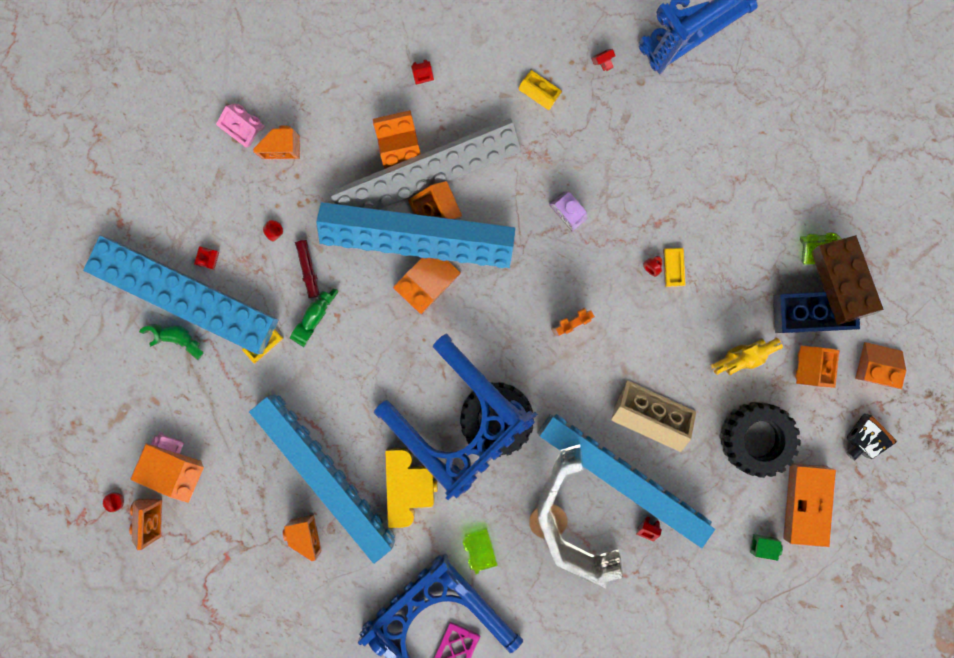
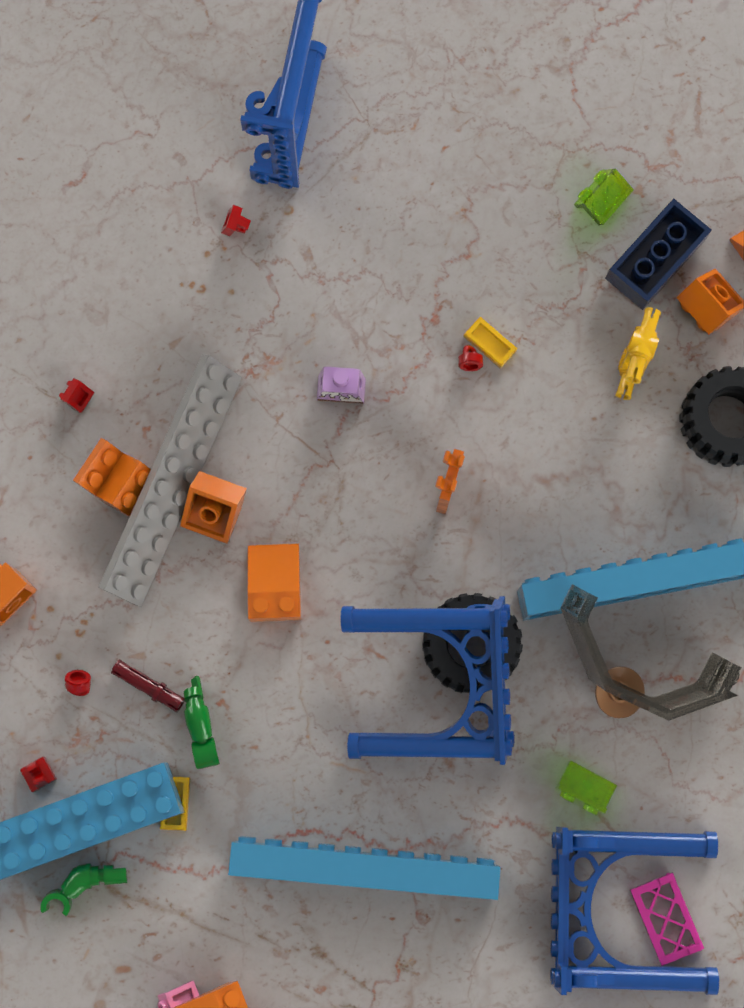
camera: 50 degrees left, 10 degrees down
orange slope [283,514,322,561] -> none
dark azure brick [316,202,516,268] -> none
yellow brick [385,448,438,528] -> none
yellow slope [519,70,562,110] -> none
tan slope [611,380,696,452] -> none
red tile [636,516,662,542] -> none
reddish brown brick [811,235,884,325] -> none

